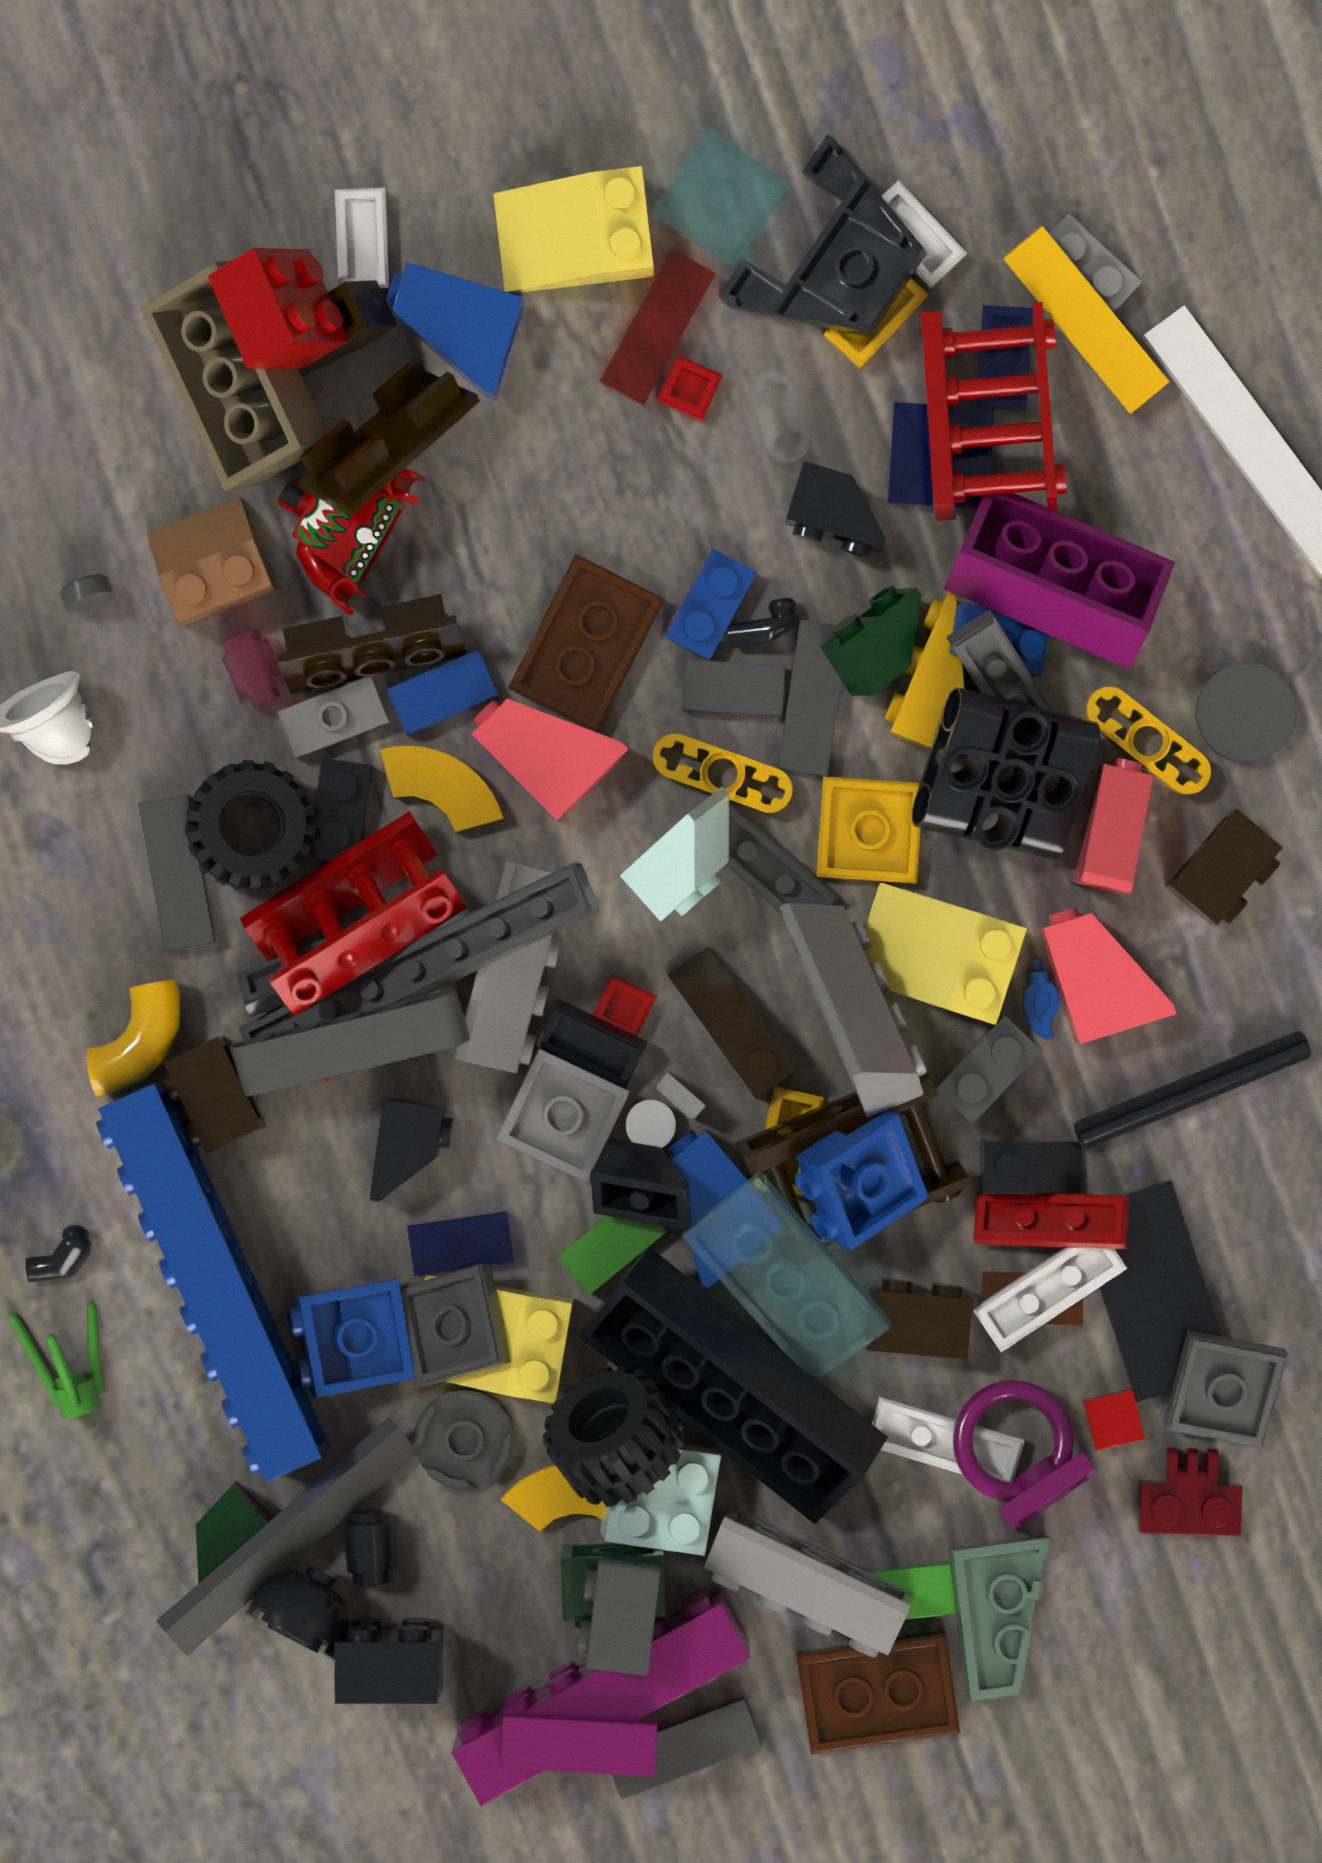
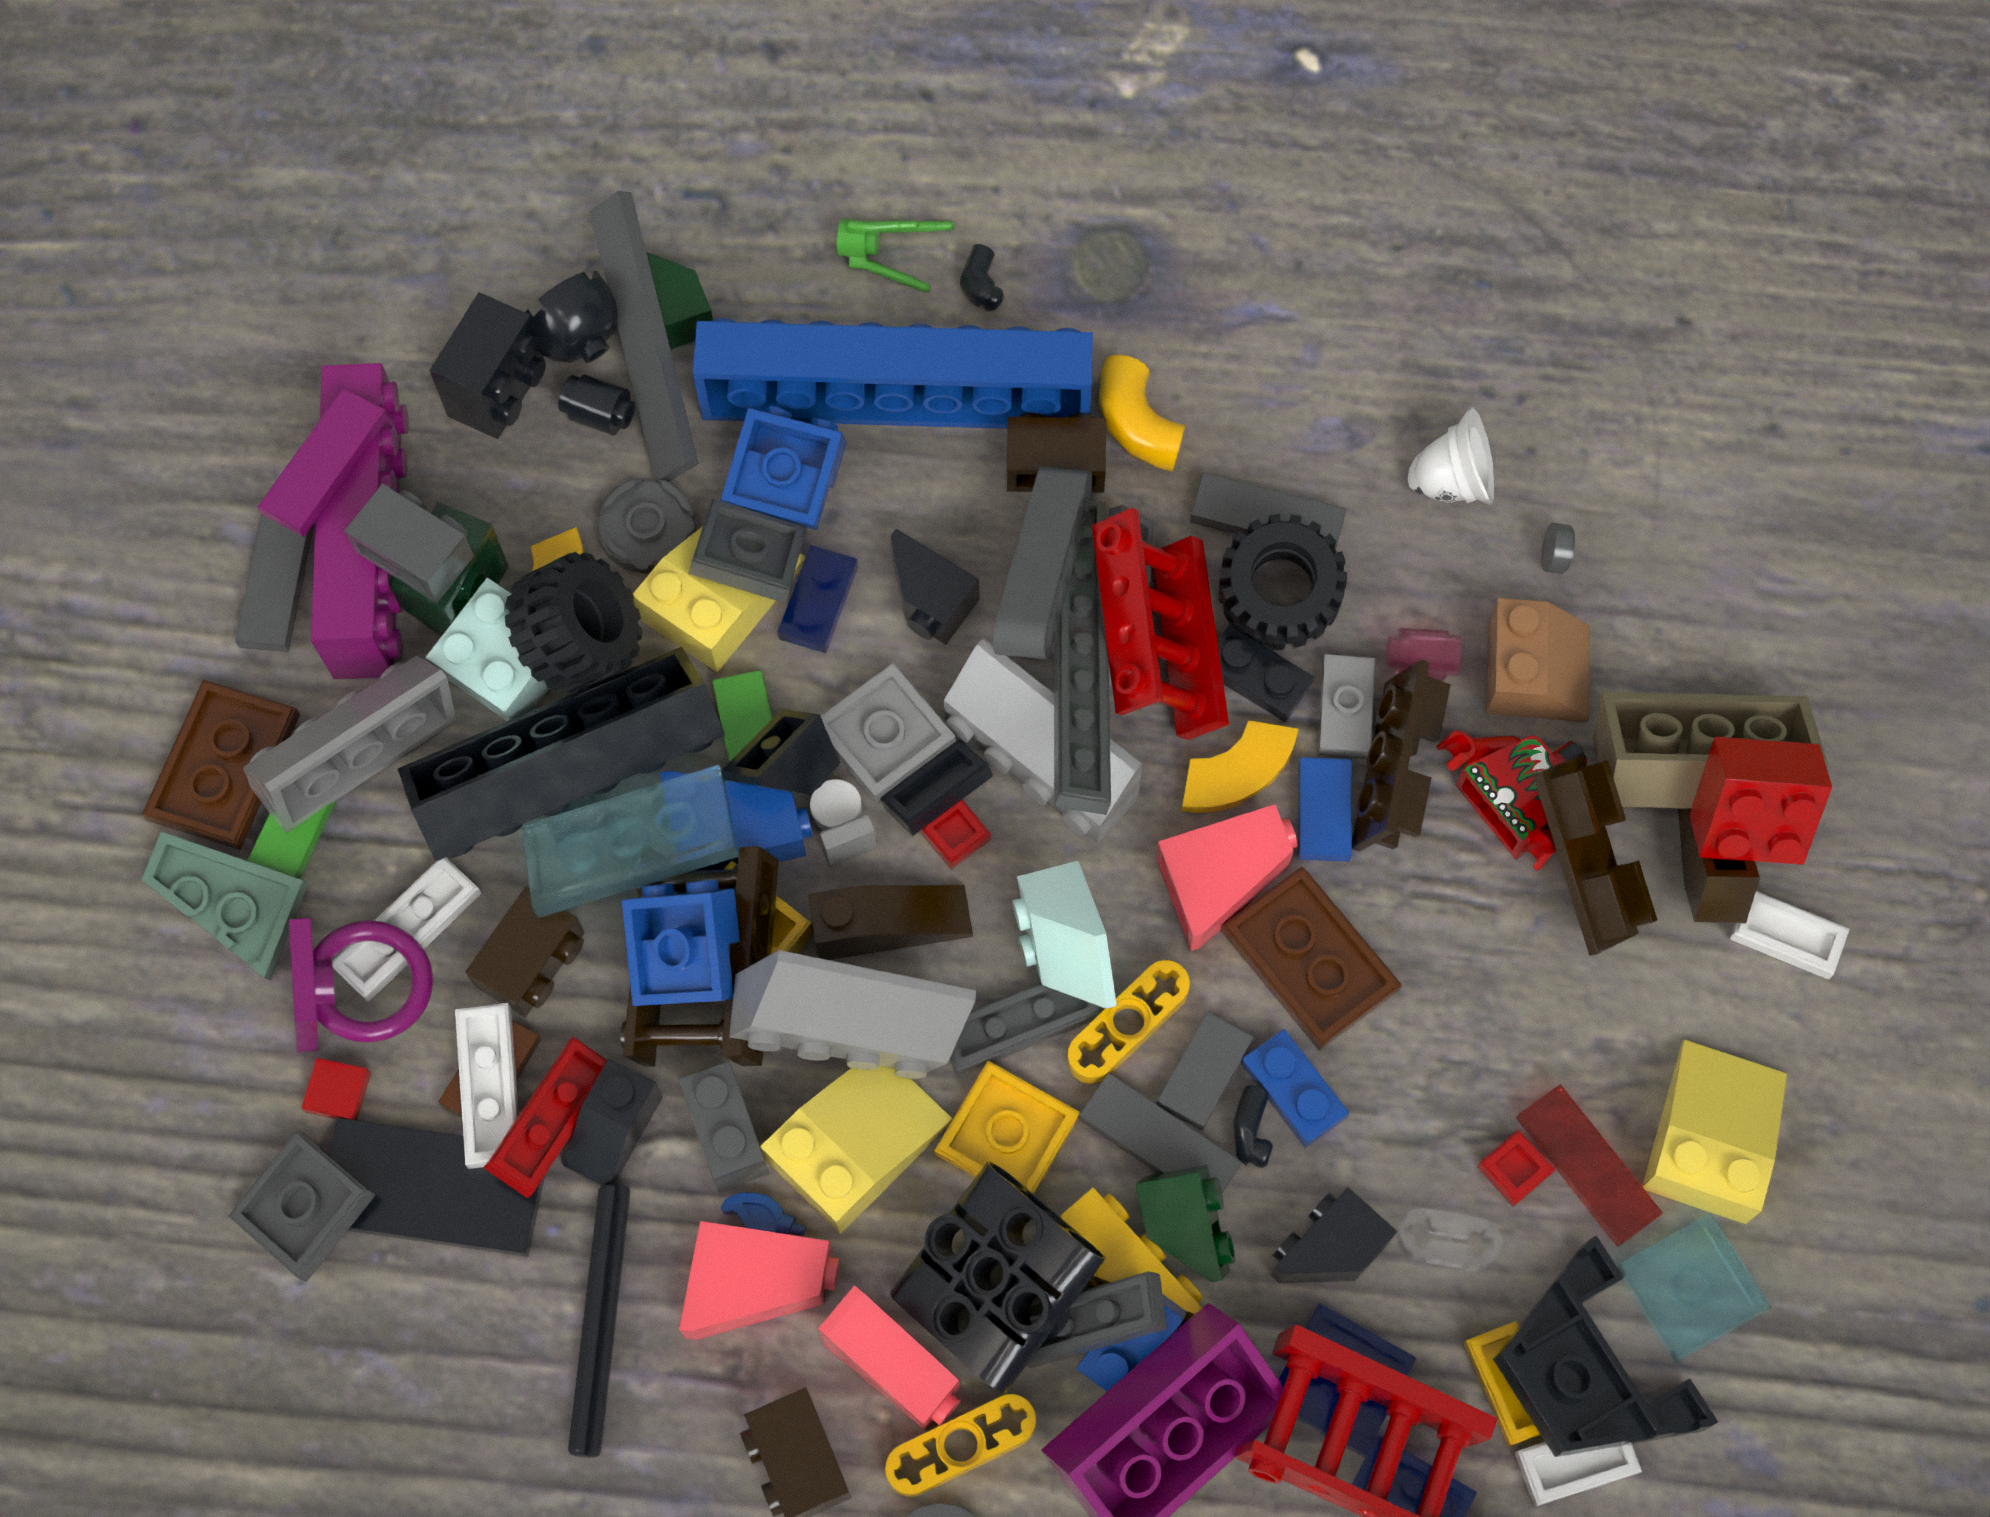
camera: 120 degrees right, 20 degrees down
blue slope [387,262,525,400] -> none
dark red hinge [1138,1447,1243,1537] -> none

